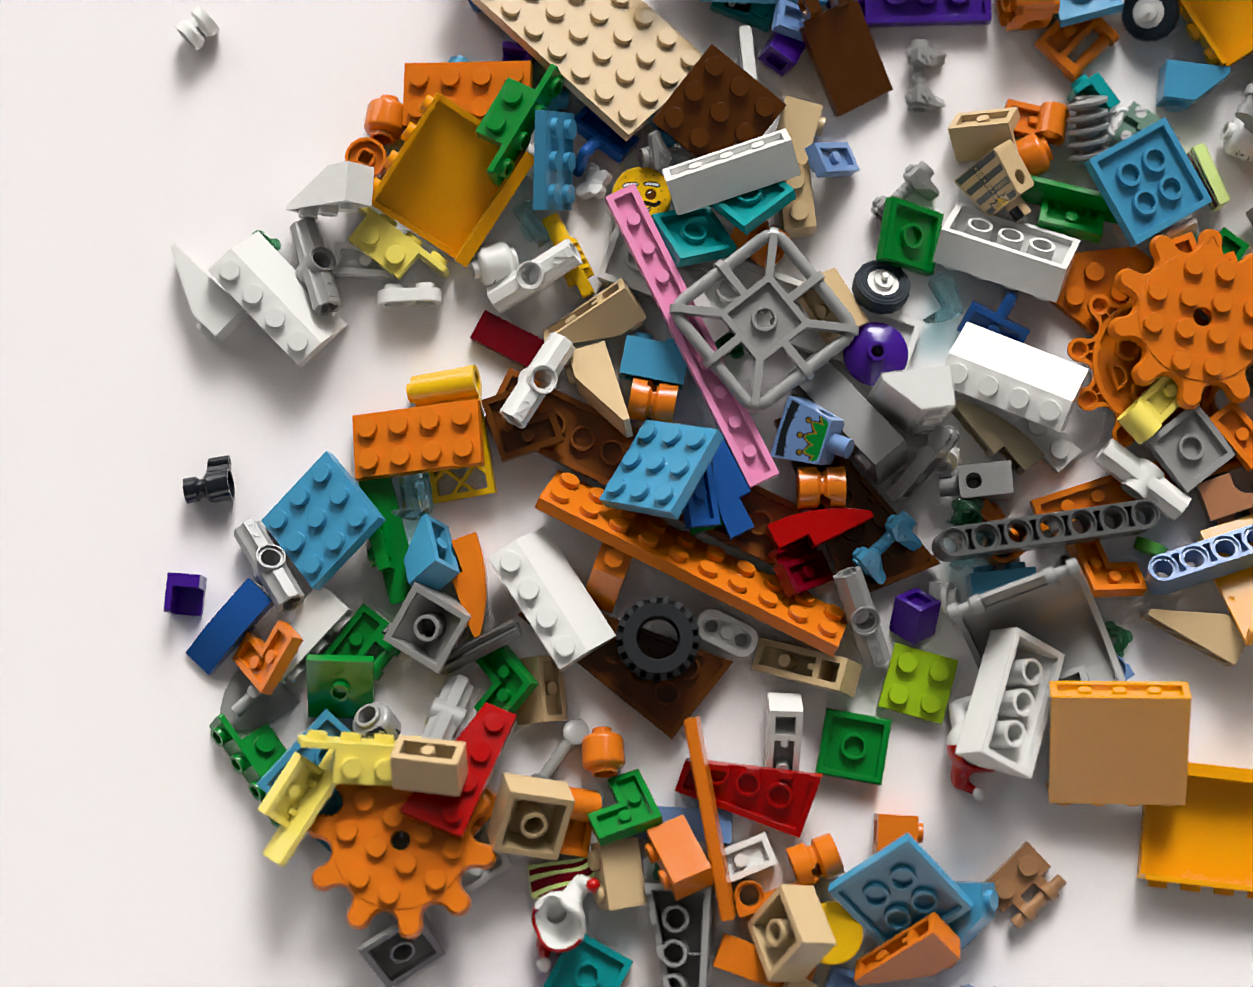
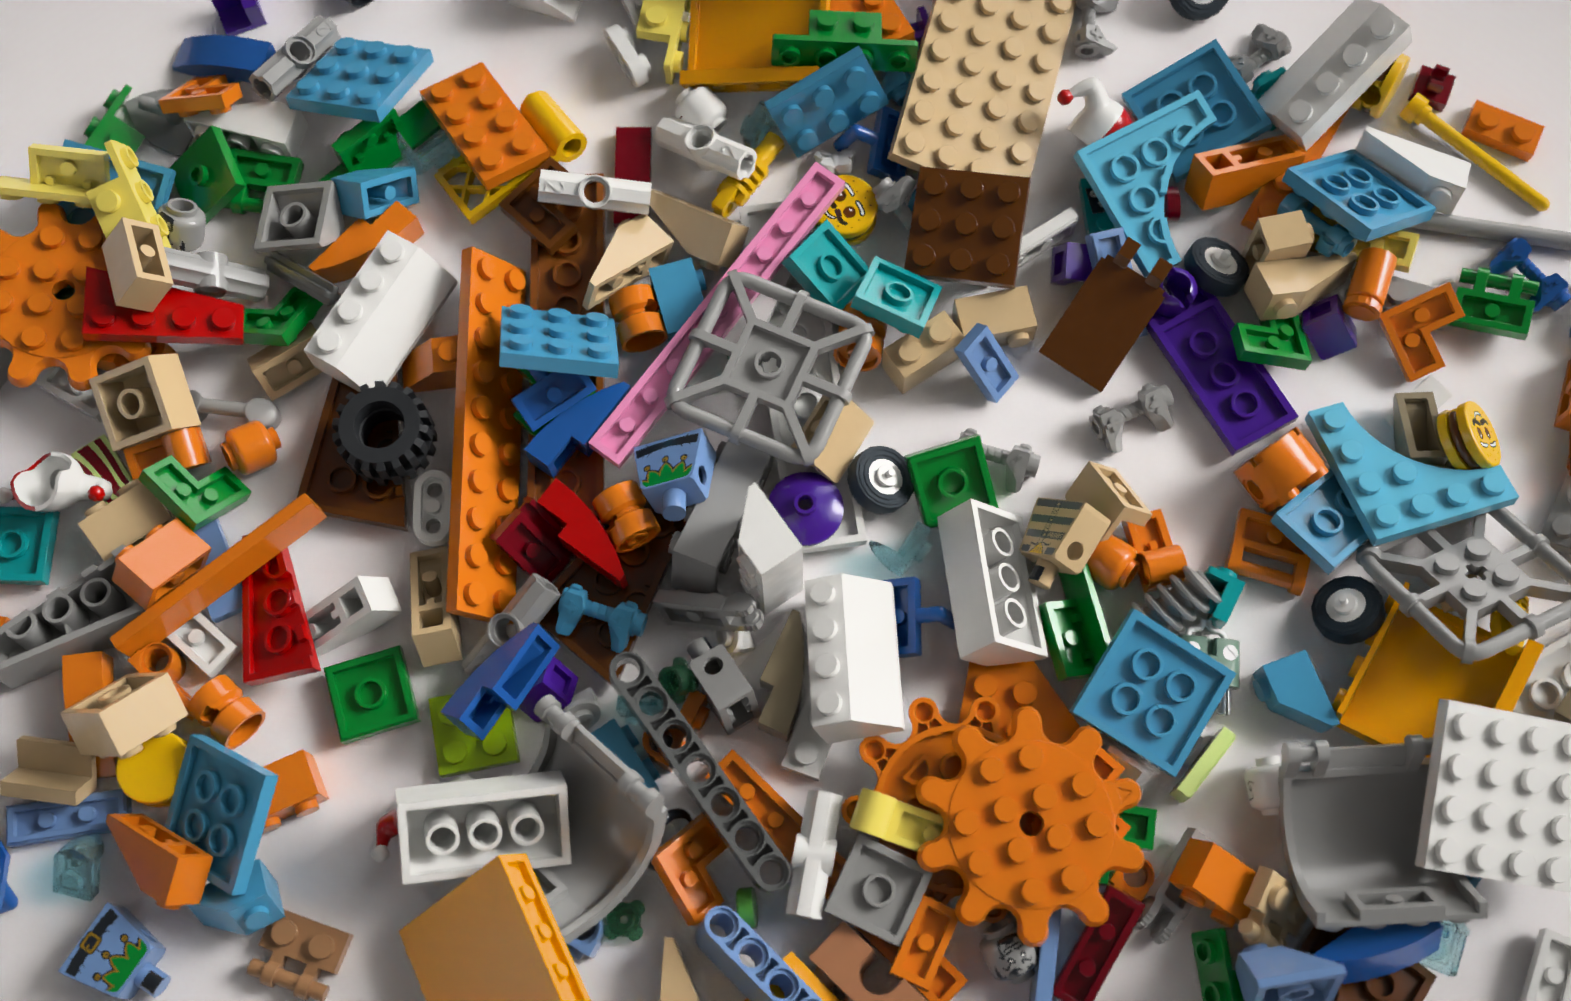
camera: 65 degrees right, 10 degrees down
white panel [662,128,801,215] -> none
none -> blue slope [440,622,561,741]

